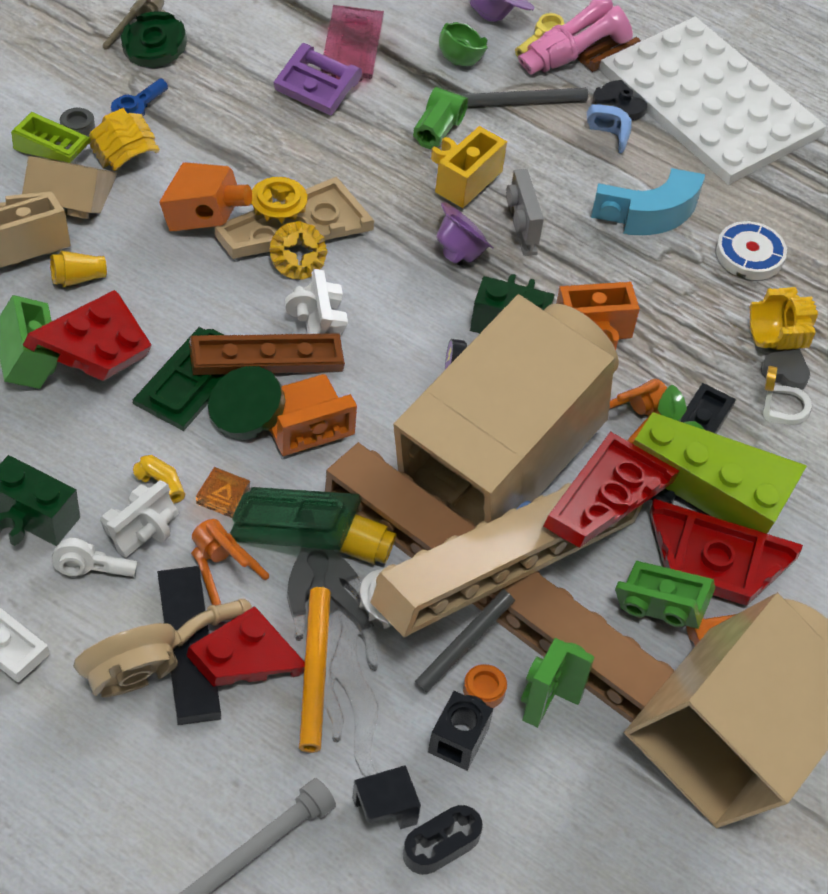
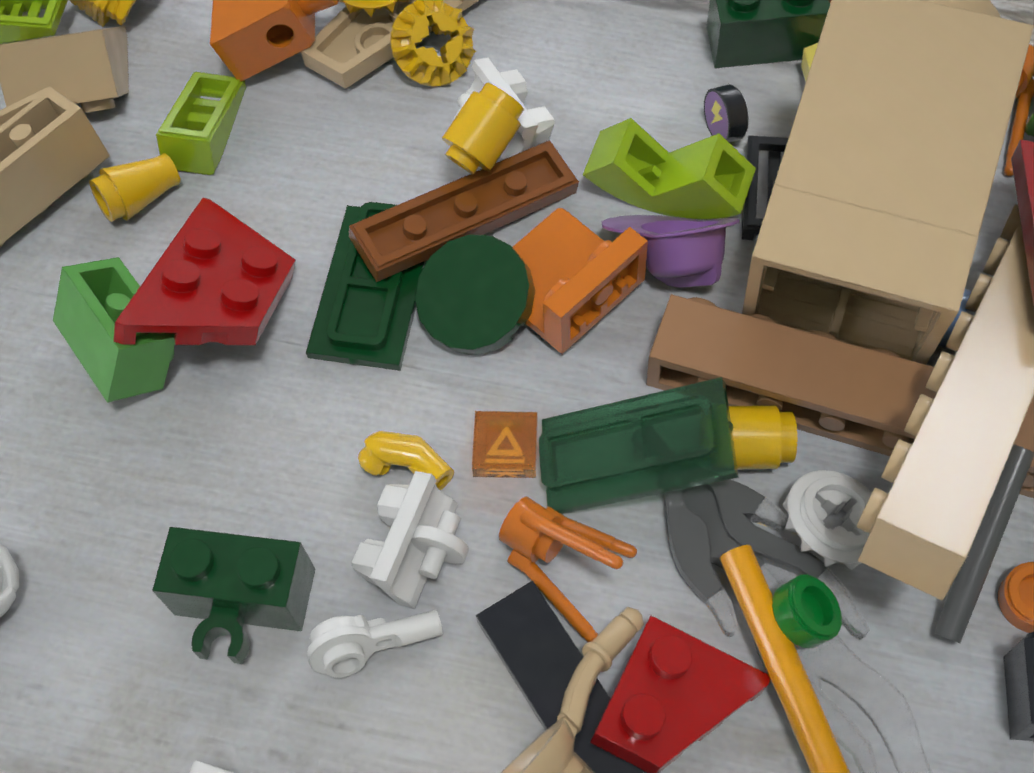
camera: 10 degrees left, 10 degrees up
none -> lime slope [156,72,246,175]
none -> yellow brick [442,83,524,174]
none -> lime brick [582,118,756,219]
none -> medium lavender piece [602,215,739,287]
none -> green tile [772,574,842,649]

